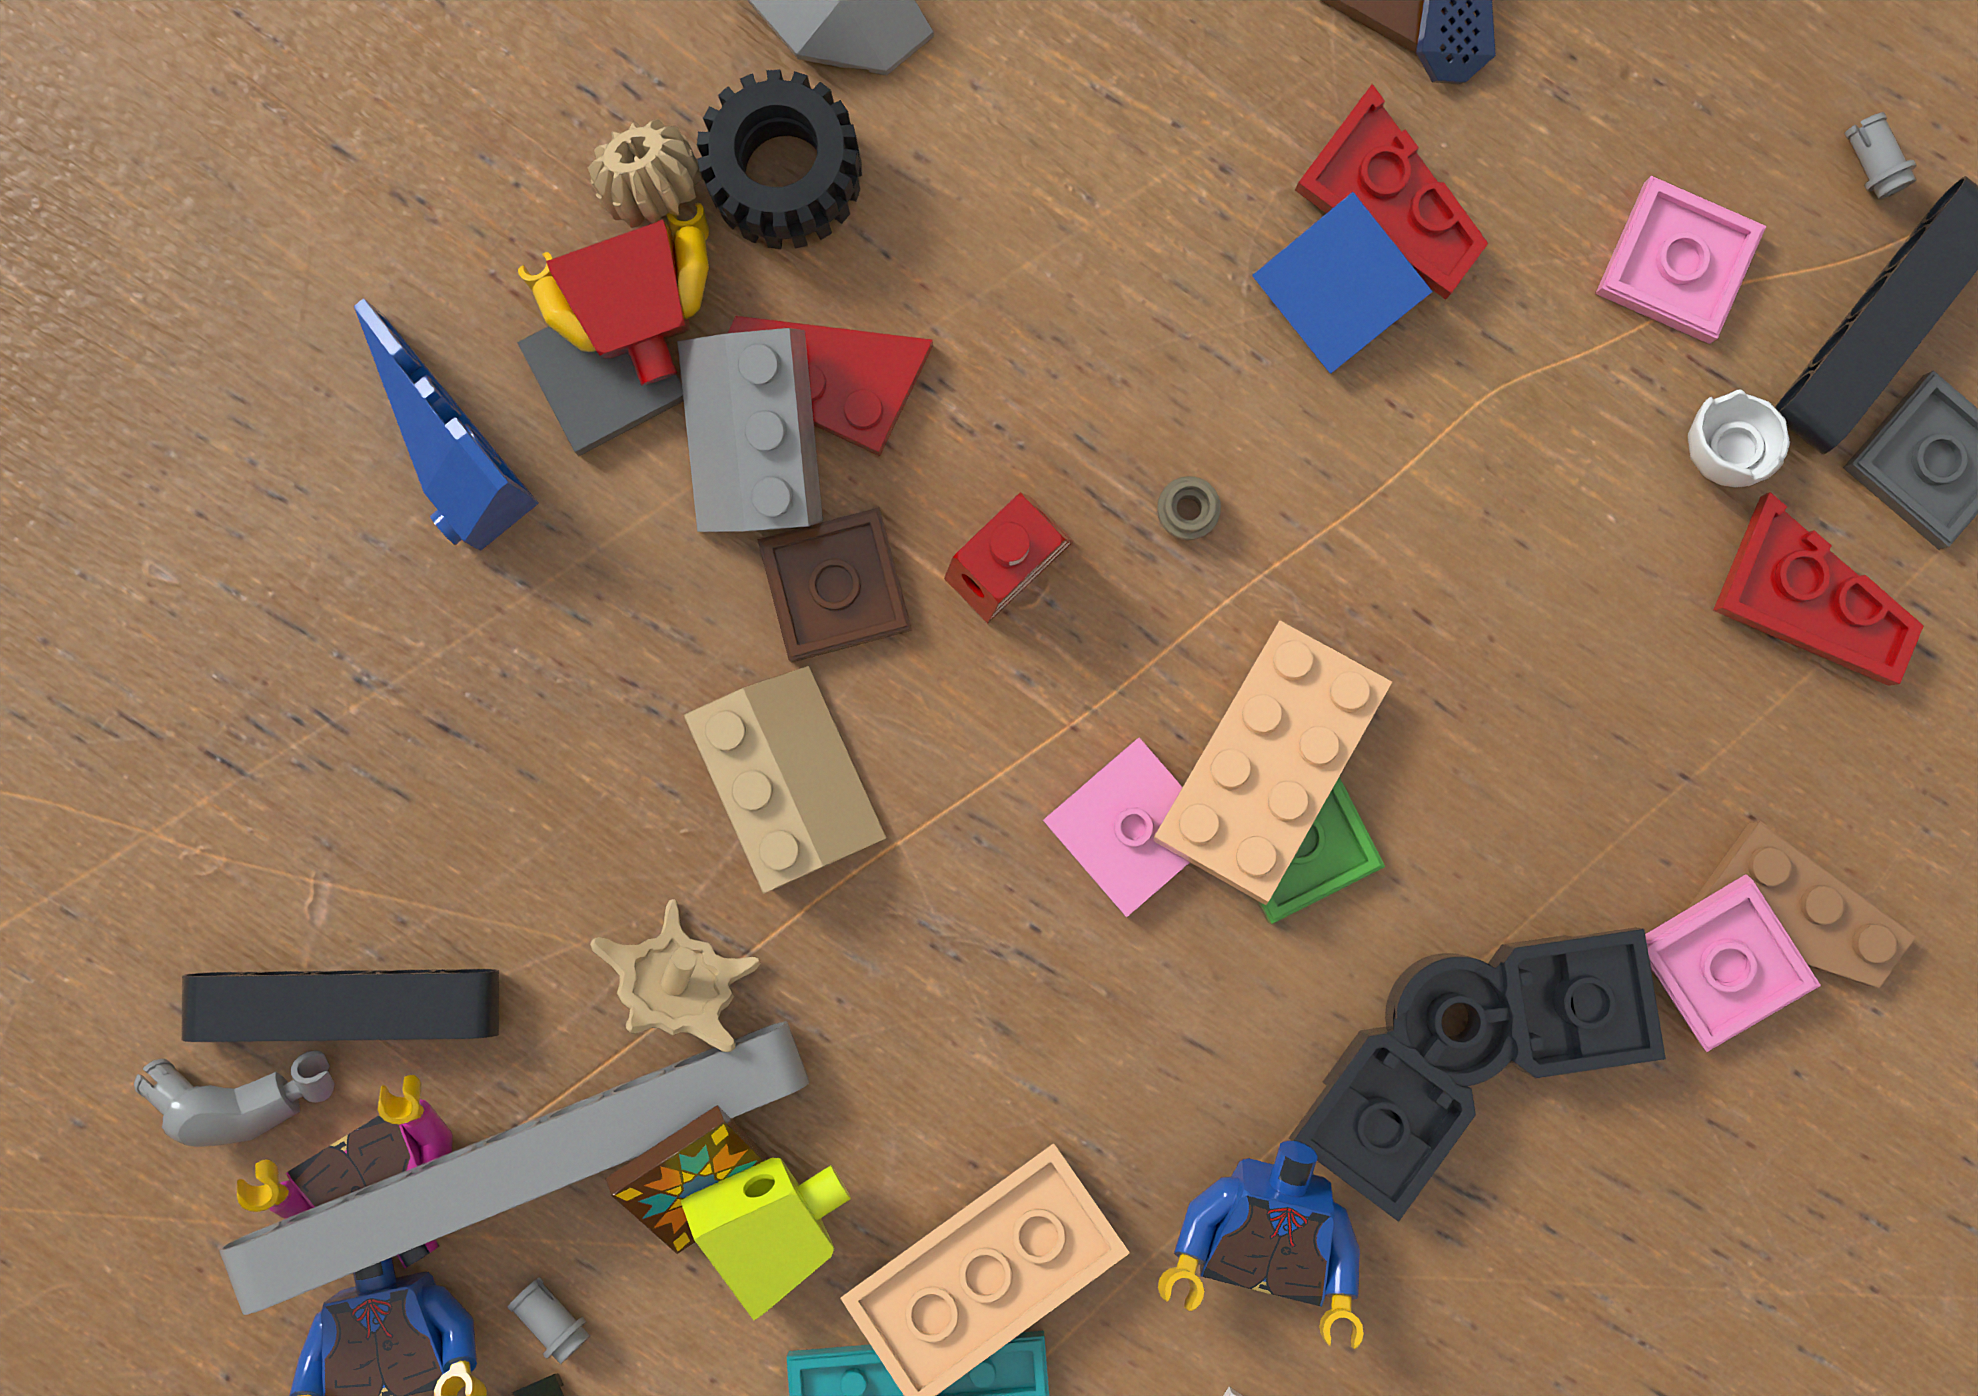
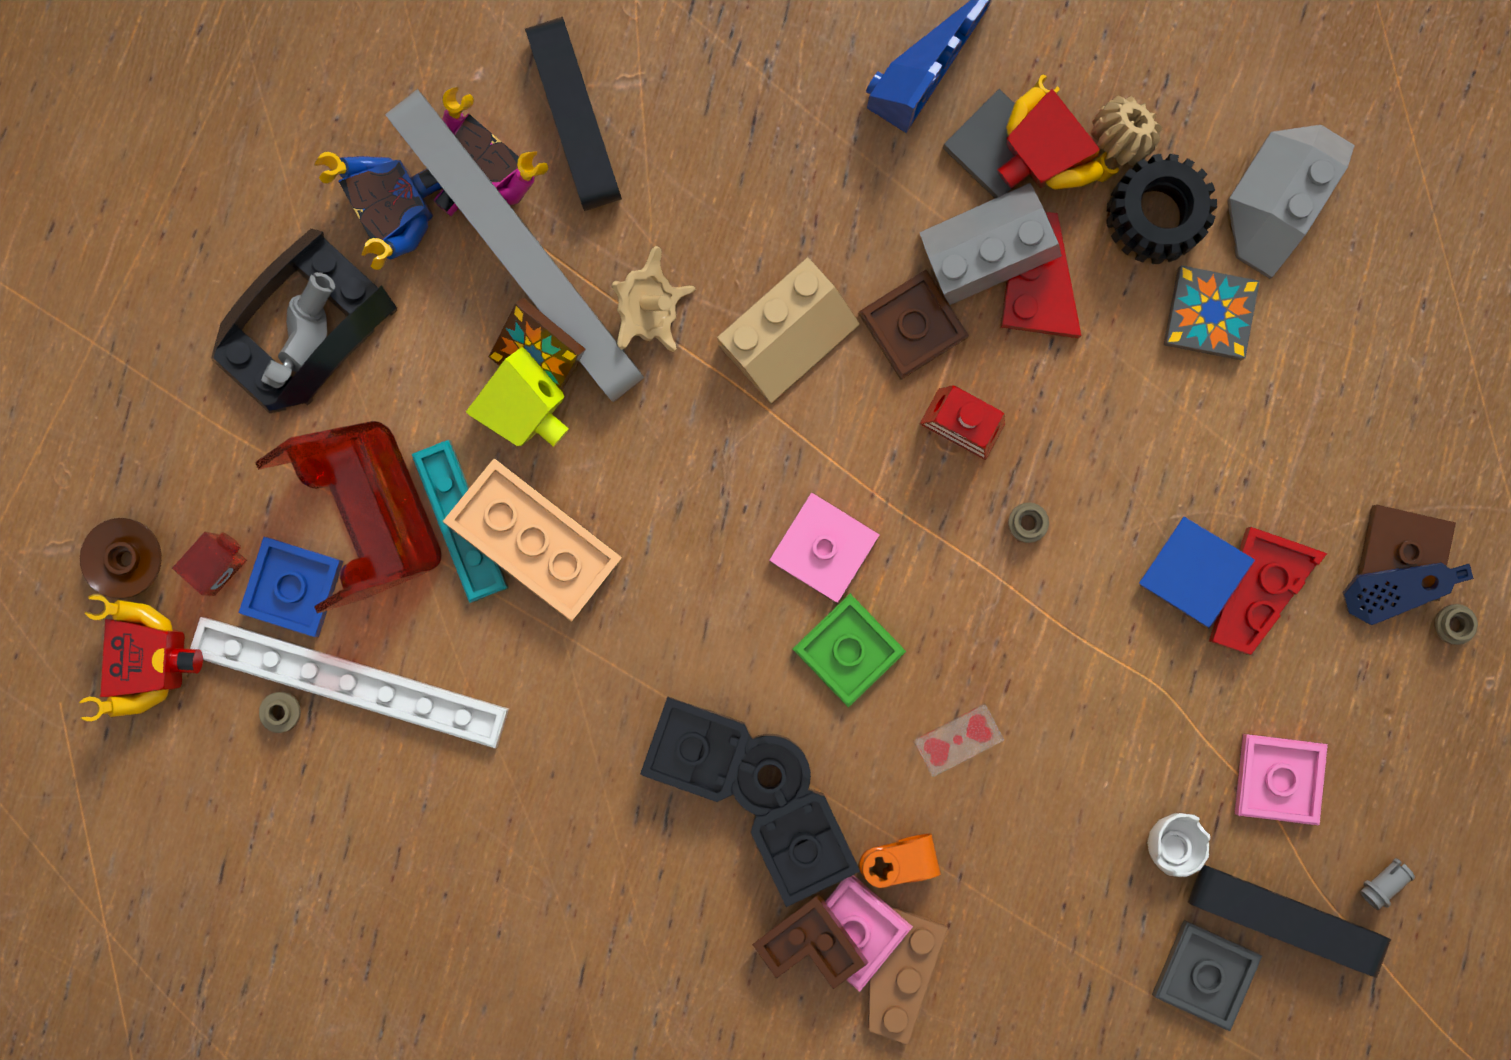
camera: 75 degrees right, 0 degrees up
light grey arm [134,1050,335,1147] -> none
light grey pin [507,1277,590,1364] -> none
light nougat plate [1153,620,1392,905] -> none
torso [1158,1141,1364,1349] -> none
red wing [1713,492,1924,686] -> none
none -> reddish brown plate [752,894,869,989]
none -> orange piece [859,833,941,888]
none -> clear tile [913,704,1004,777]
none -> tile [1164,265,1260,361]

